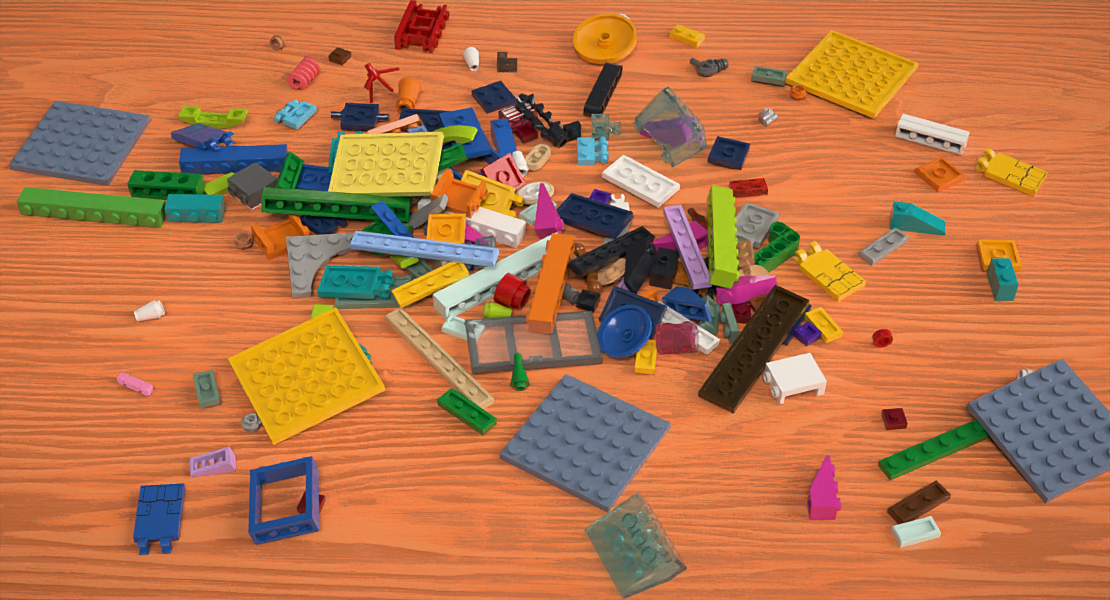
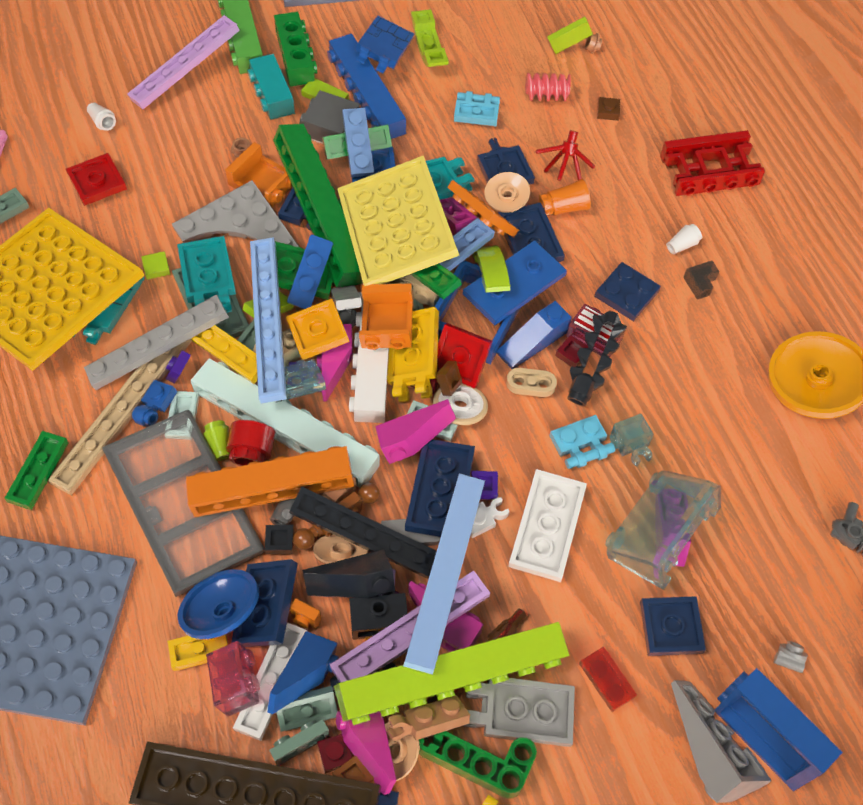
camera: 65 degrees right, 15 degrees up
green cone [510,353,530,391] -> none
white cone [512,151,529,177] -> none
black plate [563,121,581,142] -> none
black beam [583,62,623,119] -> none
none -> red plate [66,153,127,206]
none -> light grey plate [84,295,229,390]
none -> lavender plate [127,15,239,110]
none -> blue plate [132,380,178,427]
none -> dark purple plate [165,350,191,384]
none -> medium blue plate [342,108,374,177]
none -> light blue tile [404,474,485,675]
none -> reddish brown plate [436,361,462,396]
none -> light nougat dish [484,172,530,213]
none -> lime tile [547,17,593,54]
none -> light grey wedge [671,680,771,803]
none -> blue window [714,668,843,791]

